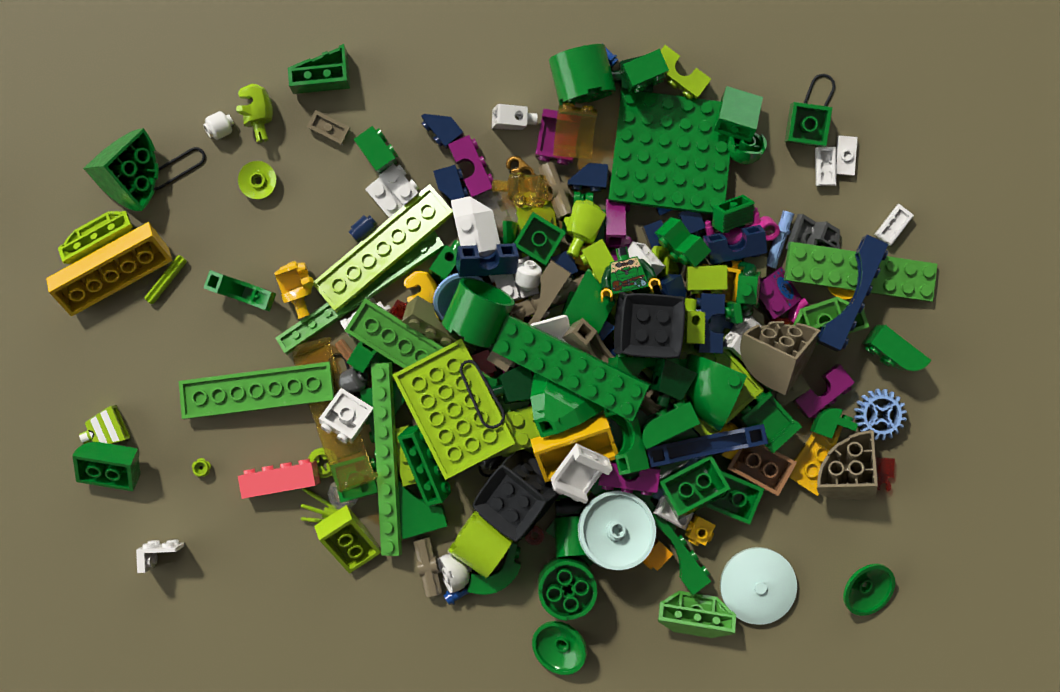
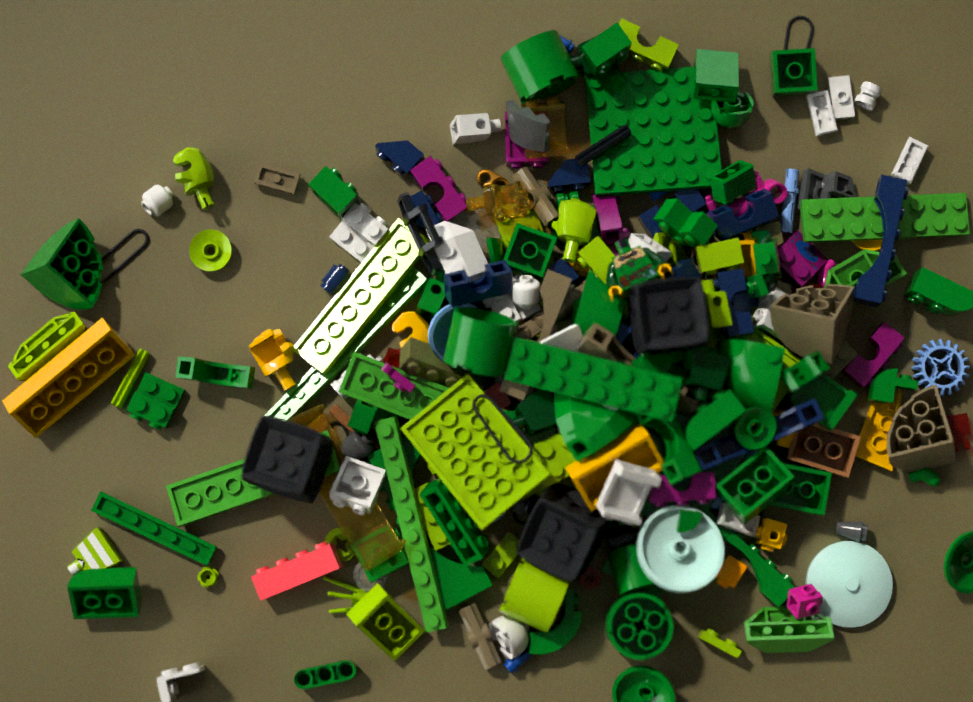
camera: 10 degrees left, 5 degrees down
green wedge [288,44,350,94] -> none
none -> green plate [91,491,217,566]
none -> green plate [126,372,185,430]
none -> black piece [241,415,333,504]
none -> green beam [294,660,357,689]
none -> magenta plate [381,363,416,393]
none -> black bar [397,192,444,277]
none -> lime plate [482,532,520,579]
none -> dark grey slope [505,100,551,152]
none -> black axle [575,125,631,167]
none -> green tile [676,509,702,533]
none -> lime plate [697,628,742,658]
none -> green dish [735,407,776,450]
none -> green brick [780,350,830,391]
none -> dark pink brick [786,584,823,619]
none -> dark grey cone [836,521,868,543]
none -> white wheel [854,82,882,110]
none -> green arm [908,468,941,487]

